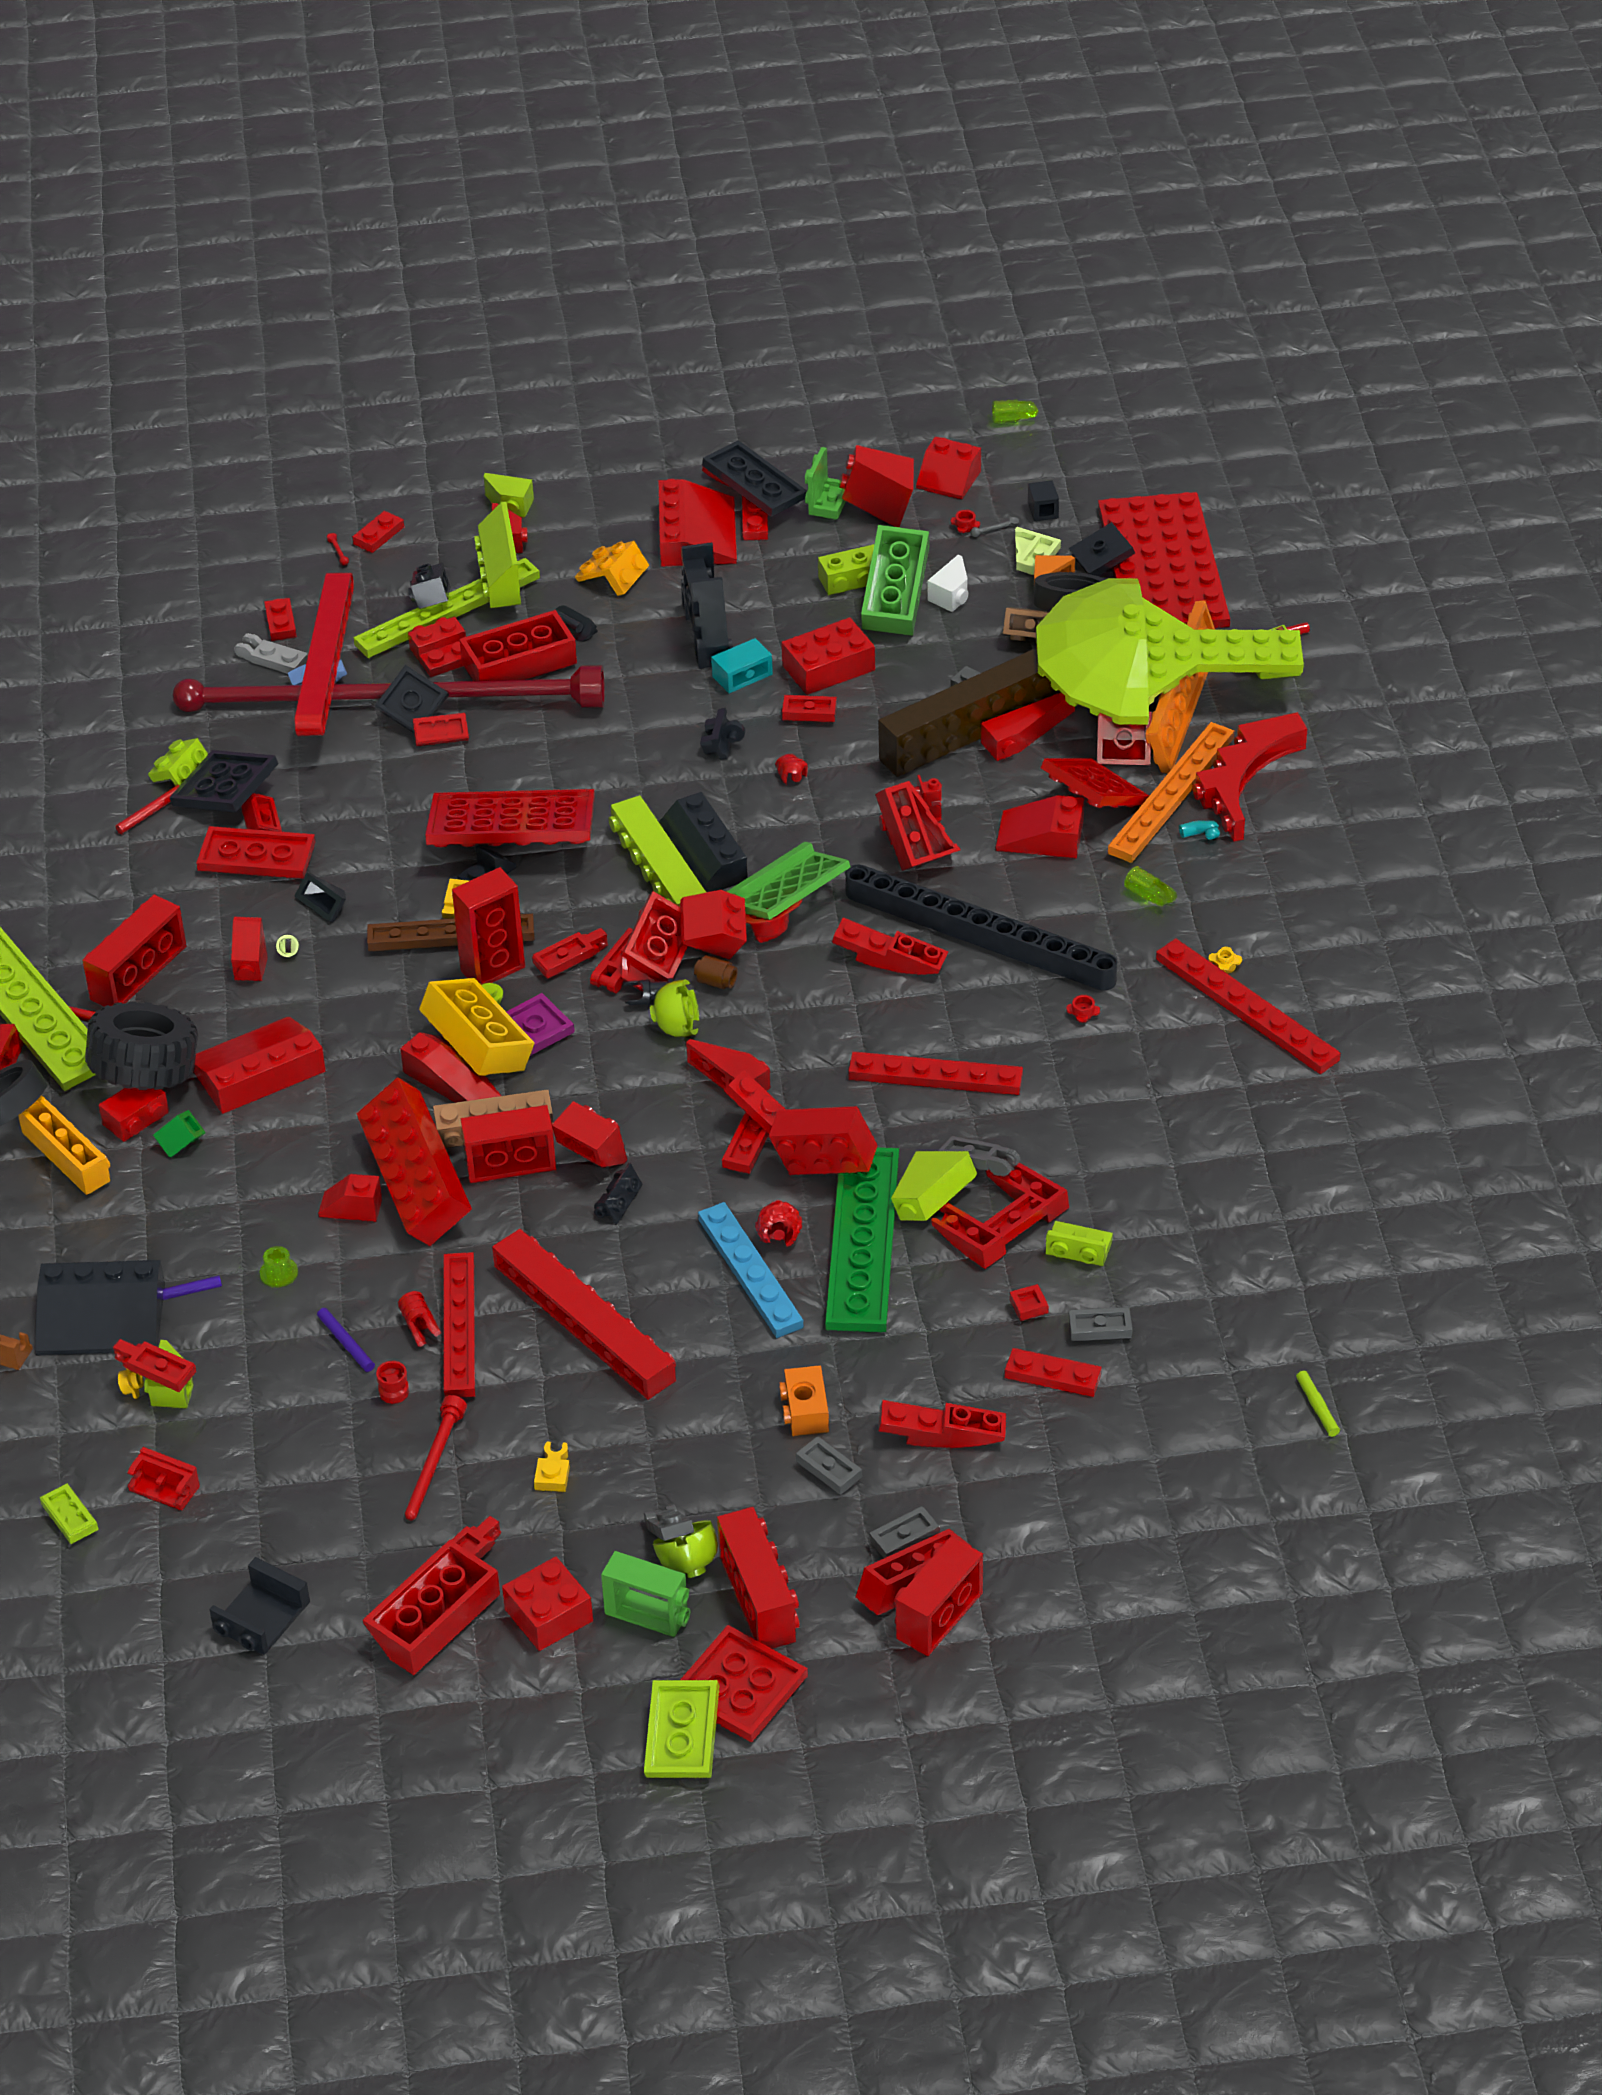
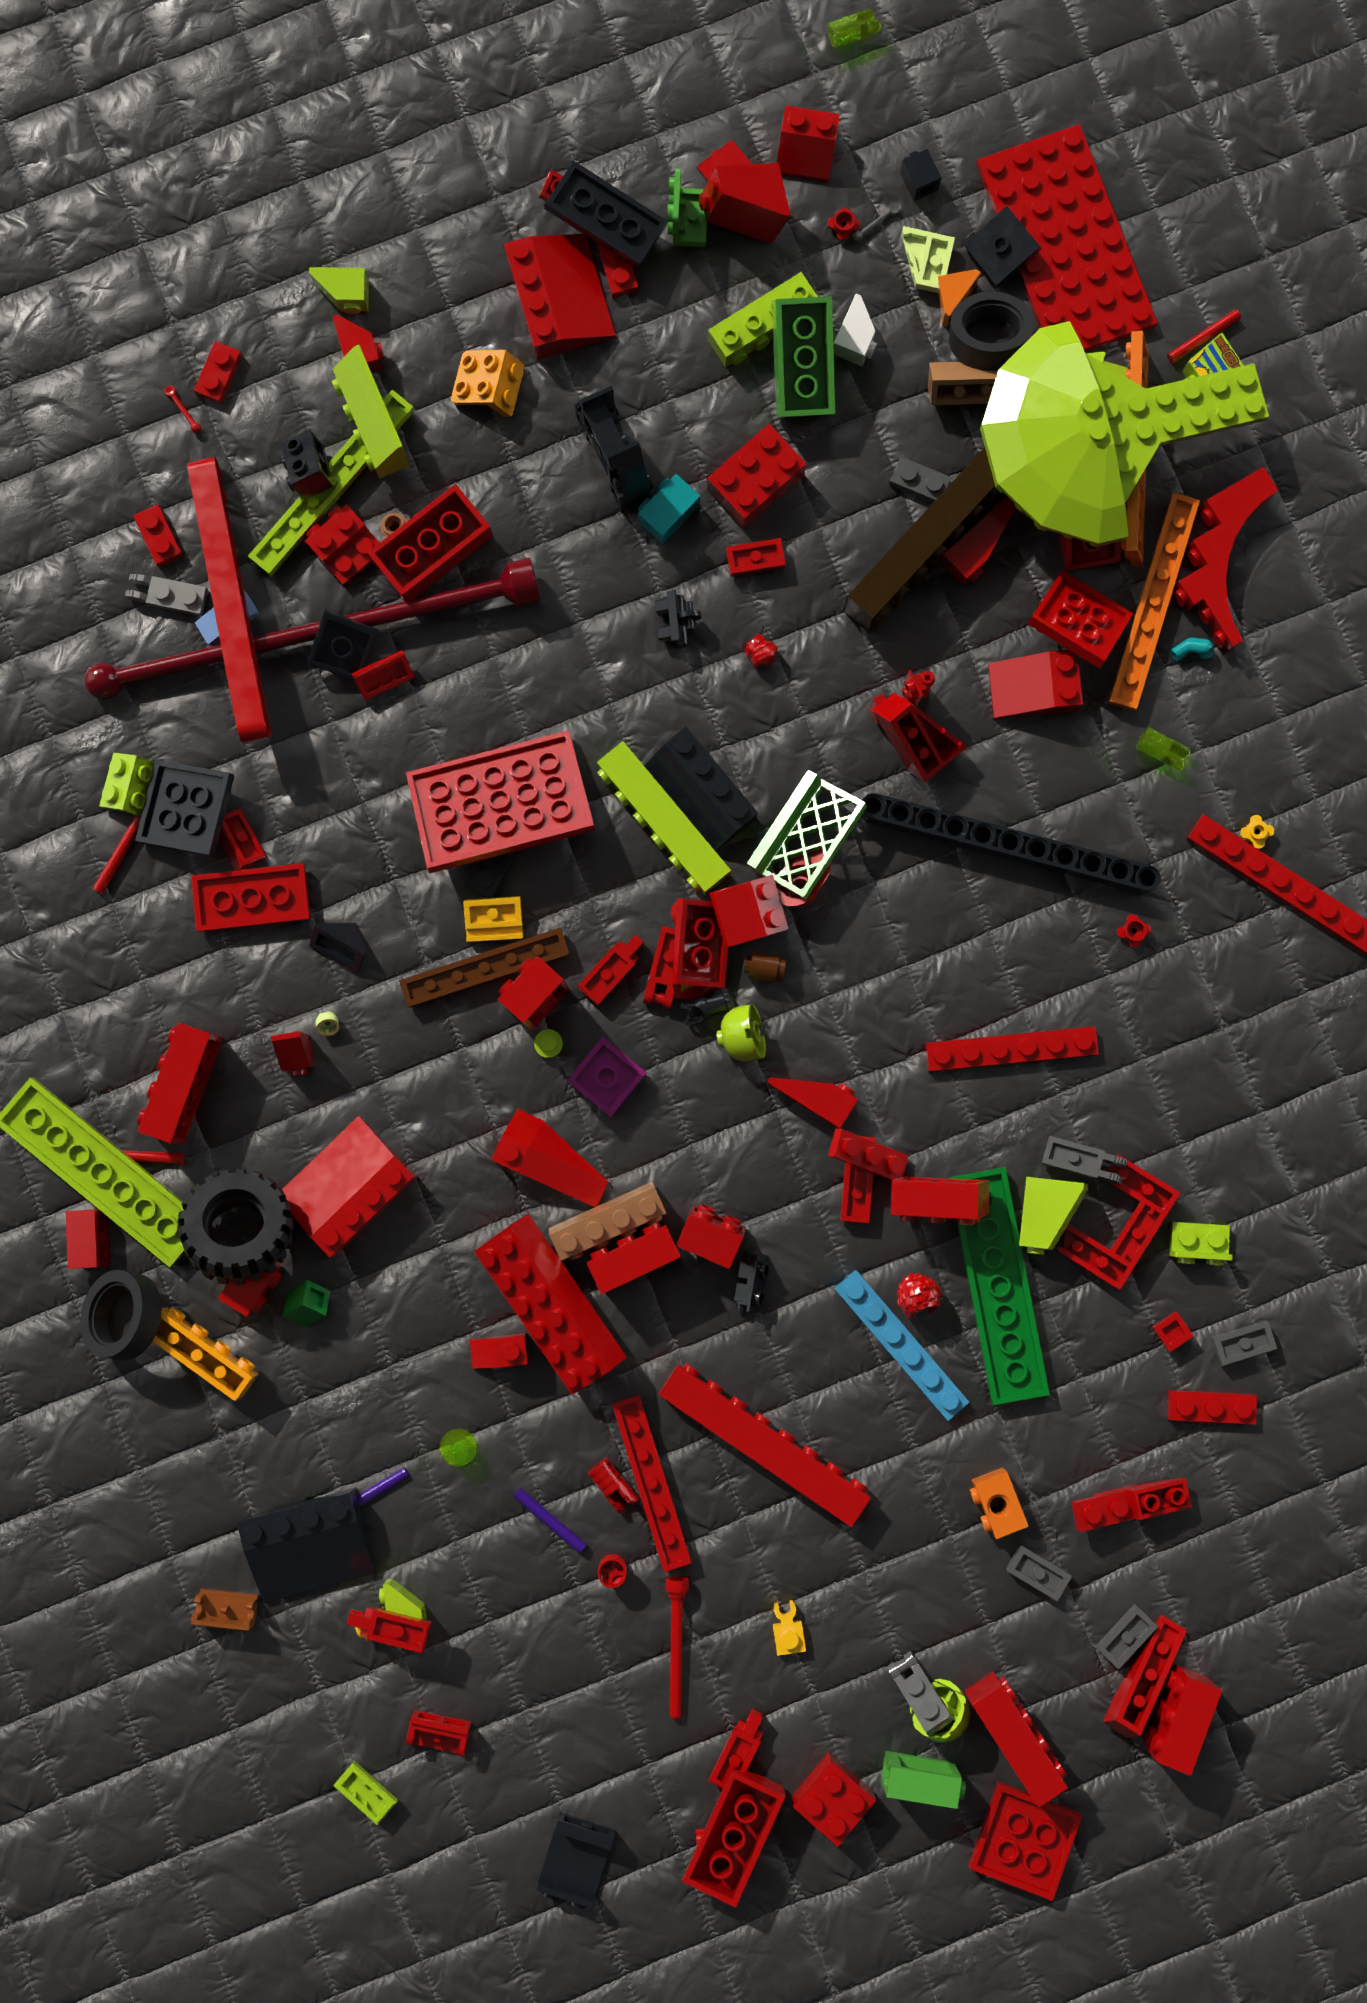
camera: 15 degrees left, 40 degrees up
yellow brick [419,978,535,1076] -> none
black piece [555,605,598,641] -> none
lime plate [644,1680,719,1778] -> none
red slope [832,917,949,975] -> none

